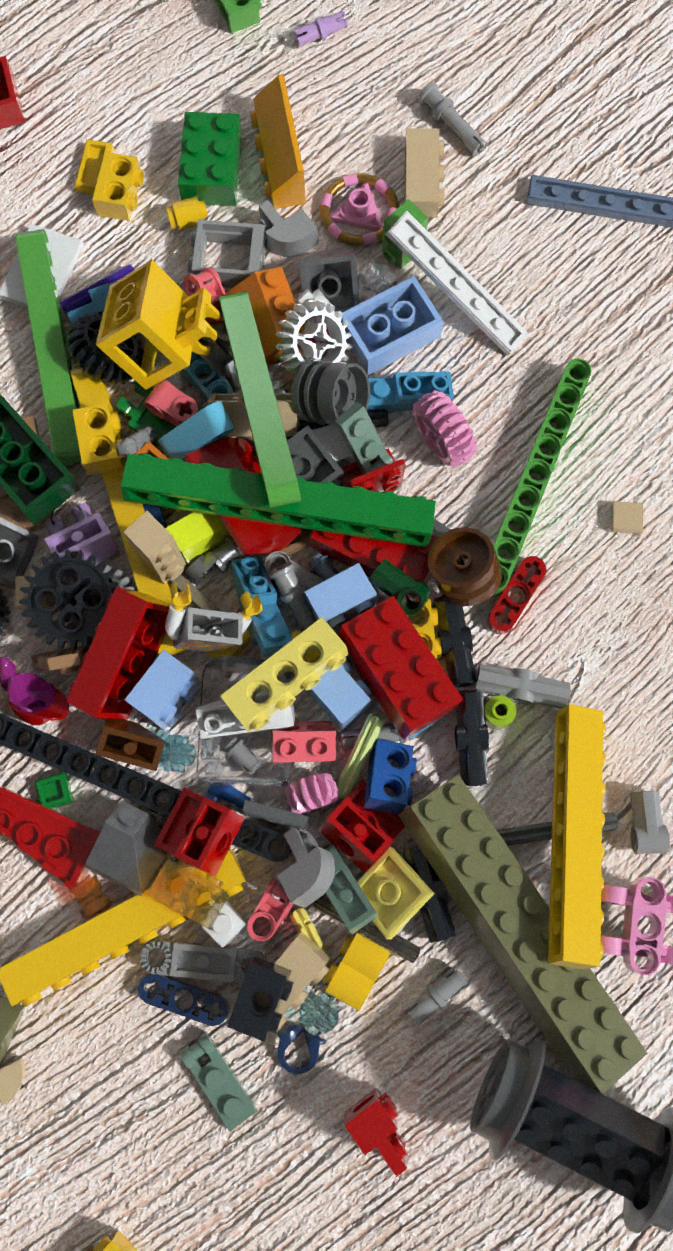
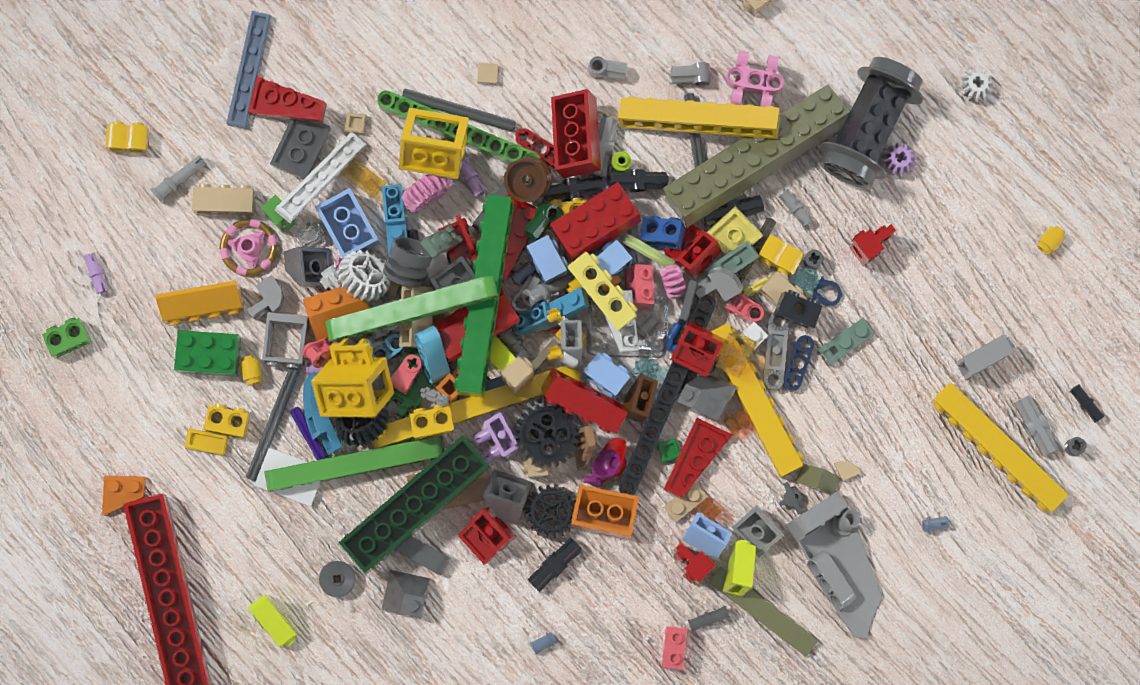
camera: 95 degrees left, 5 degrees up
none -> orange wing [102,476,146,515]
none -> yellow brick [105,121,149,153]
none -> dark grey axle [246,367,300,481]
none -> red wing [248,76,327,123]
none -> dark grey plate [270,119,332,180]
none -> clear yellow plate [342,159,386,199]
none -> tan tile [344,112,367,135]
none -> yellow piece [399,108,469,179]
none -> dark grey axle [402,89,516,131]
none -> lavender pin [460,158,487,198]
none -> red brick [551,89,601,178]
none -> light grey piece [587,56,628,81]
none -> orange plate [601,274,622,294]
none -> dark grey bush [803,250,823,270]
none -> lavender gear [883,142,917,176]

